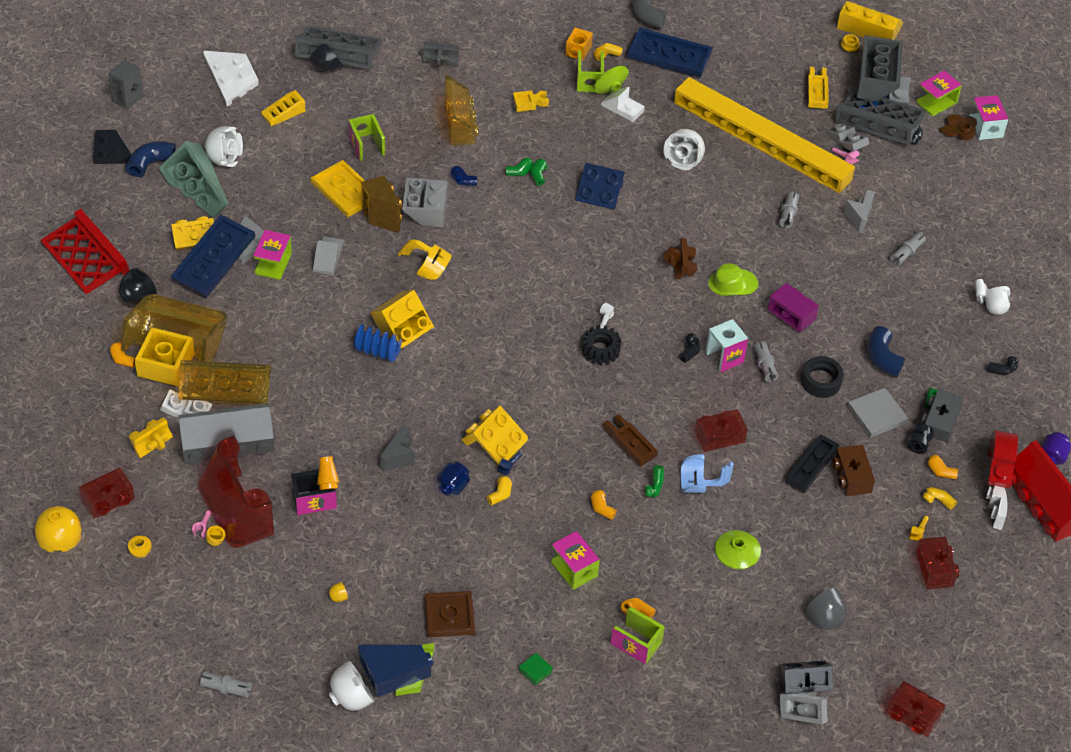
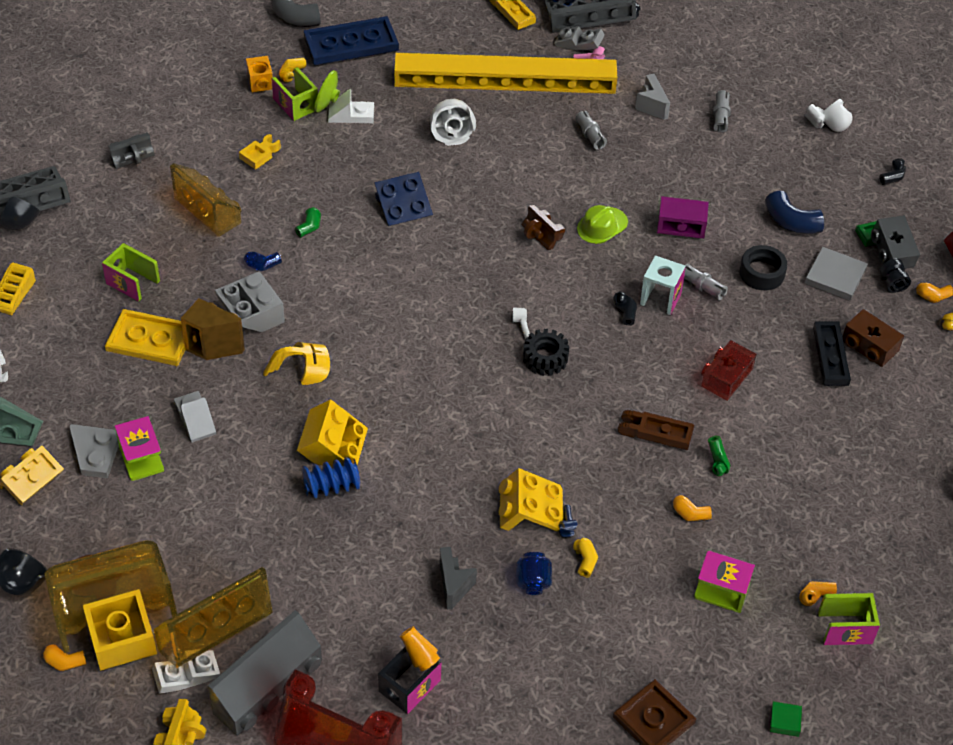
camera: 35 degrees left, 0 degrees up
dark blue plate [171,215,256,298] -> none
green arm [530,159,548,186] -> none
light blue helmet [681,454,733,493] -> none
lime dish [715,530,761,569] -> none

